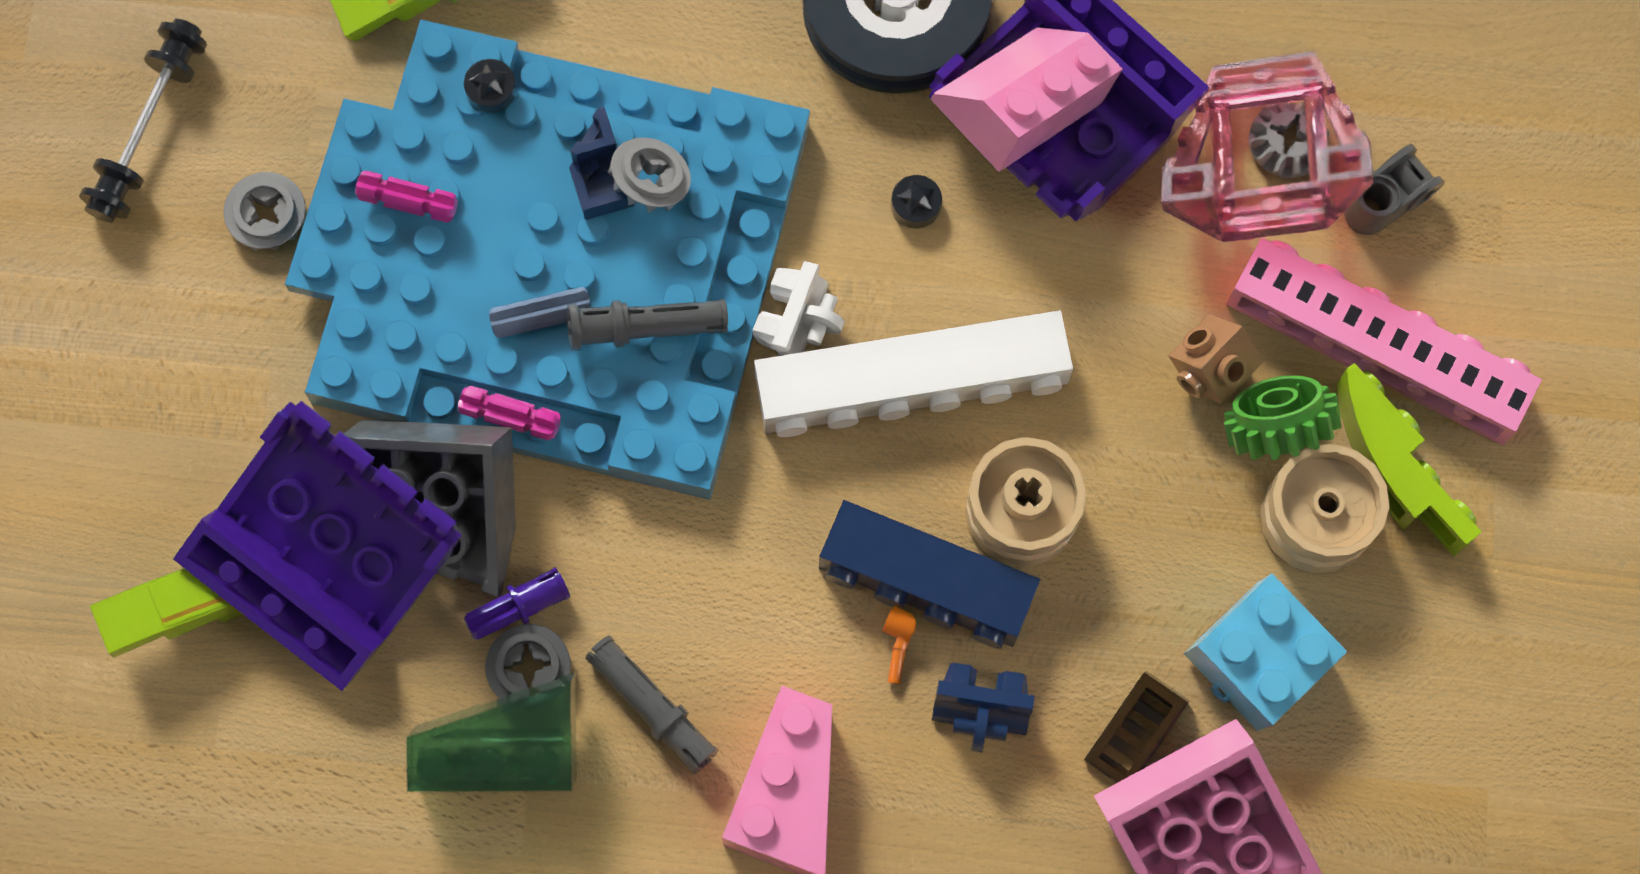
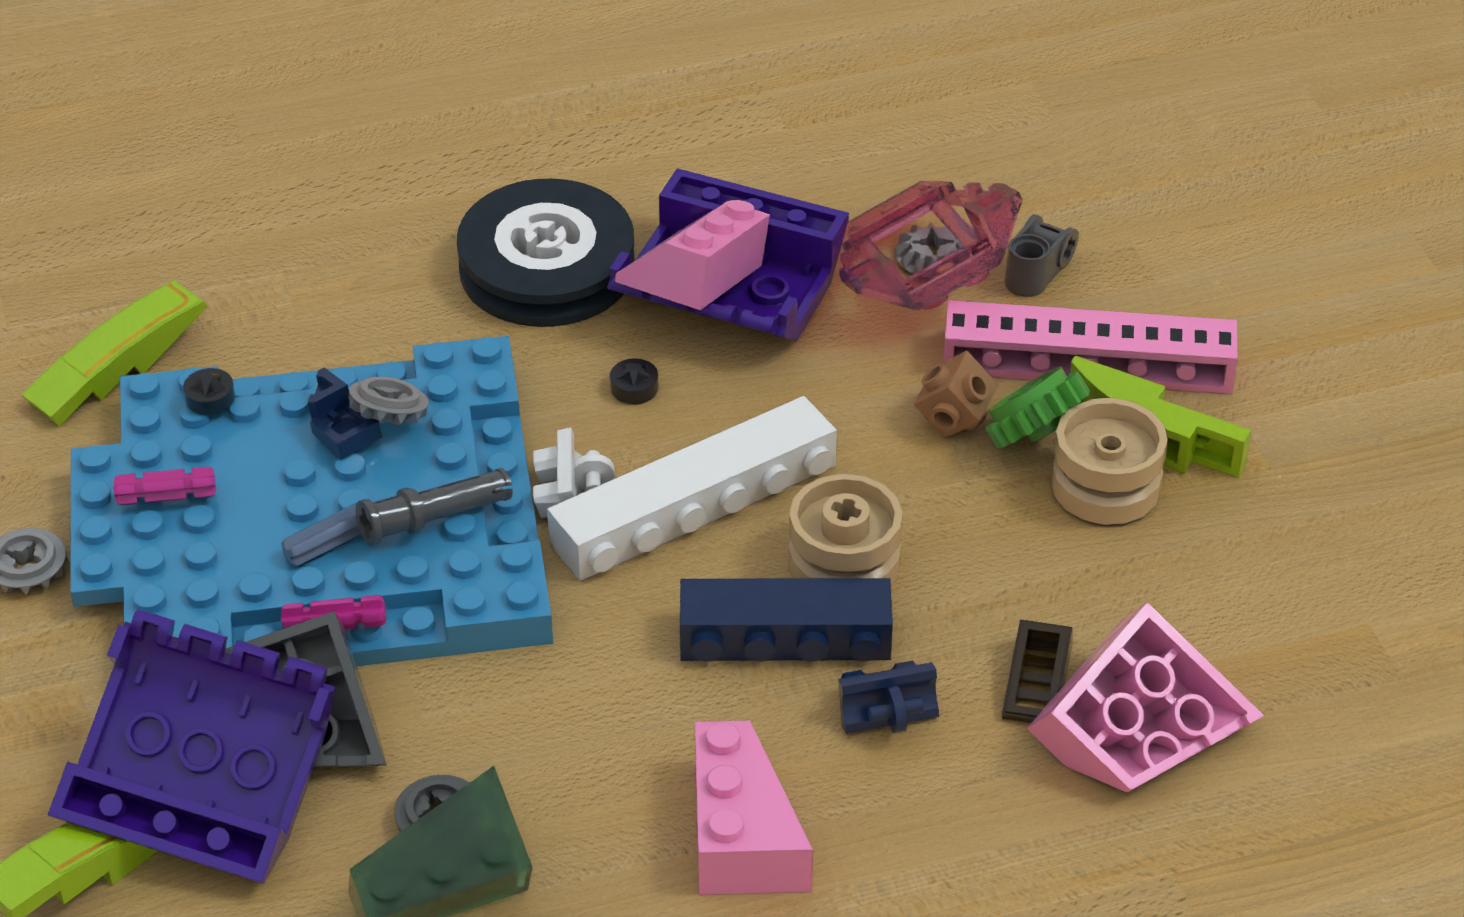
camera: 20 degrees left, 30 degrees down
dark purple axle [464,567,570,640] -> none
dark grey pin [585,636,719,774] -> none
orange hand [882,606,916,684] -> none
medium azure brick [1183,574,1347,731] -> none

